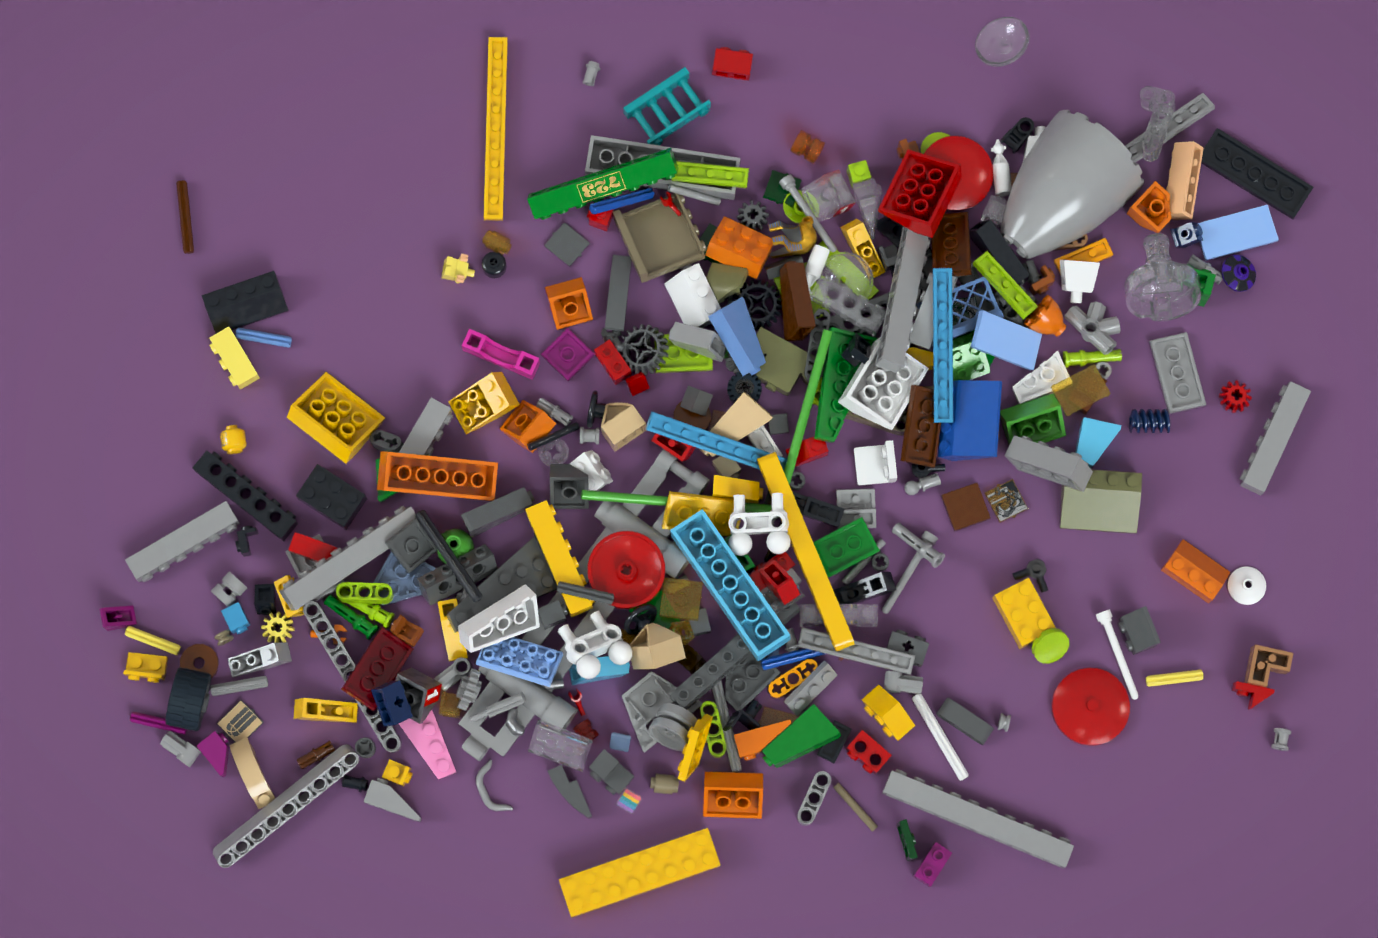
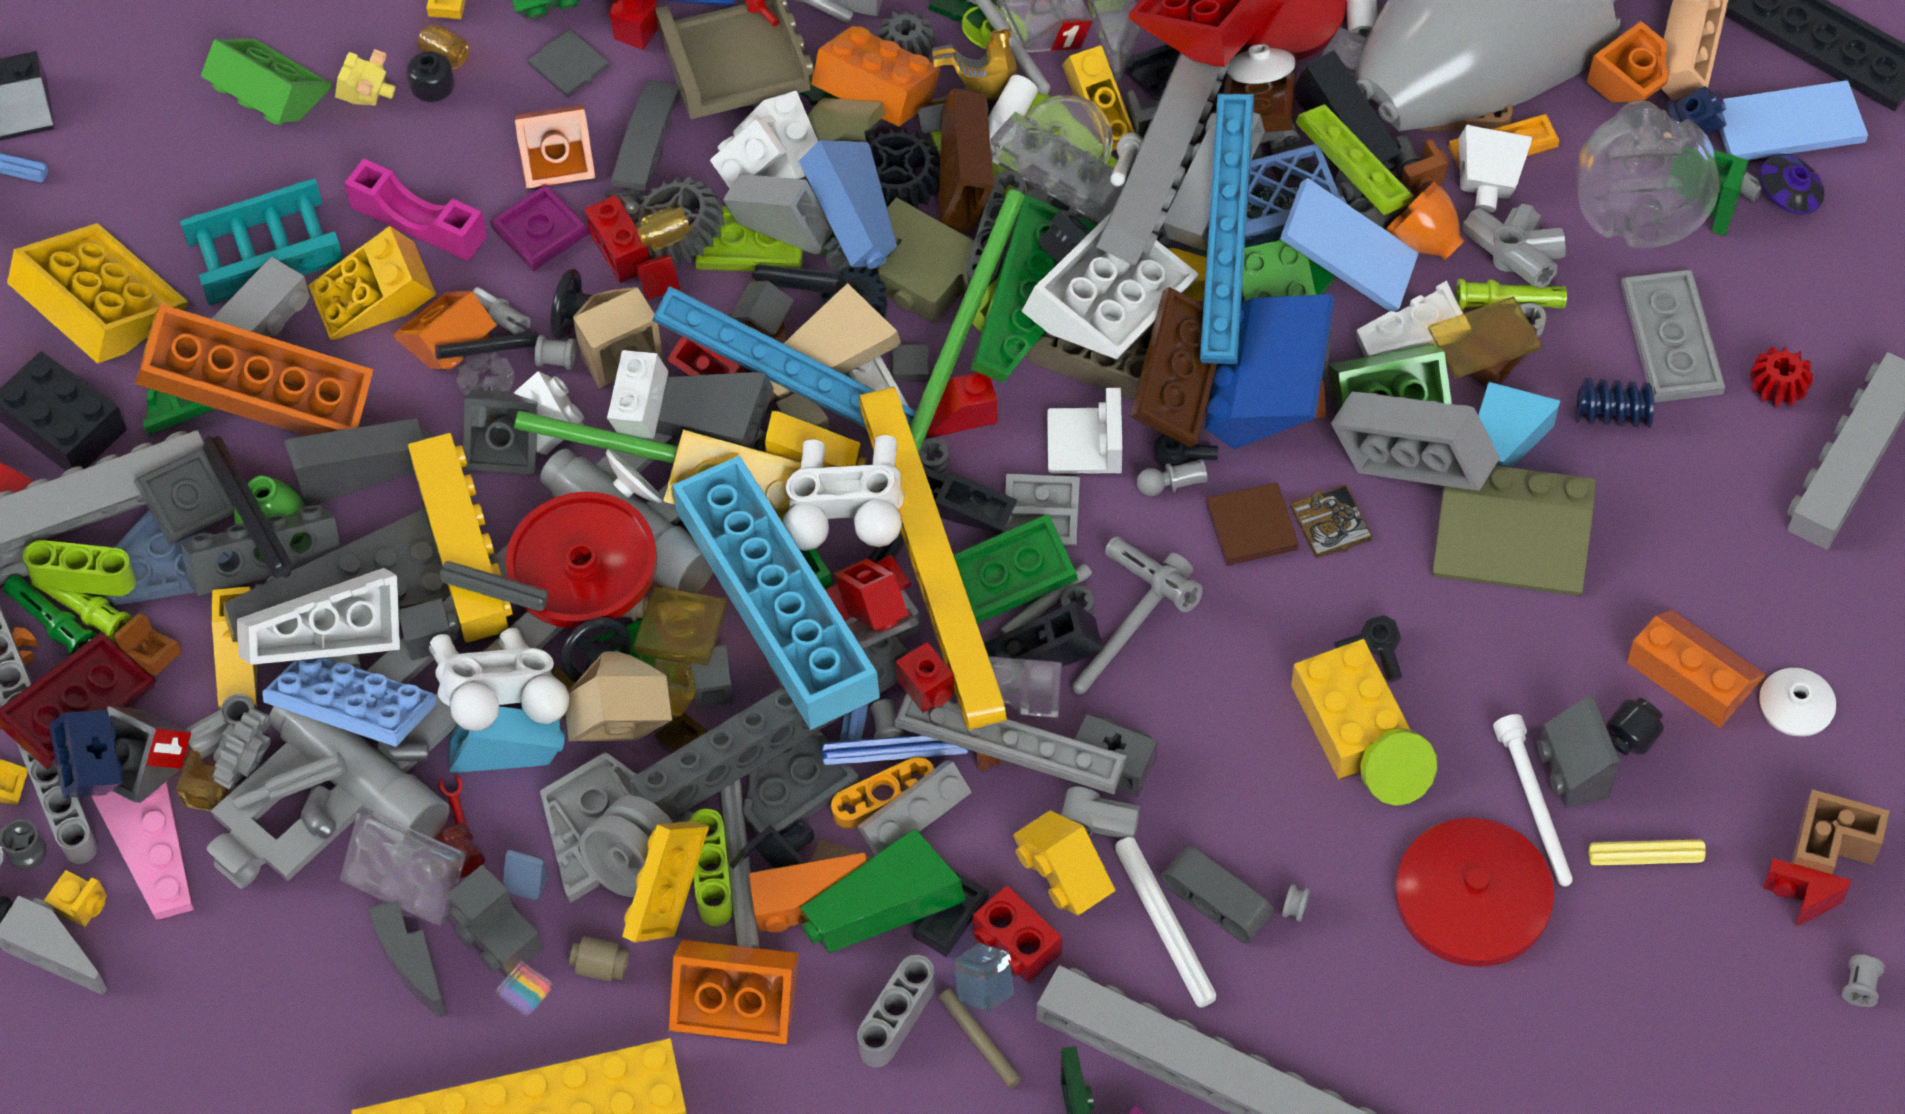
camera: 10 degrees right, 20 degrees down
light grey animal [476,760,513,811] -> none
none -> teal fence [180,178,343,305]
none -> bright green slope [201,38,332,125]
none -> white dish [606,449,663,503]
none -> white brick [607,350,669,439]
none -> clear yellow brick [636,206,692,252]
none -> dark grey slope [656,372,774,449]
none -> white bracket [710,115,786,189]
none -> black axle [752,263,846,294]
none -> red brick [896,642,954,713]
none -> clear light blue panel [954,943,1014,1011]
none -> white piece [1111,133,1143,186]
none -> white dish [1227,44,1295,84]
none -> black head [1606,697,1664,756]

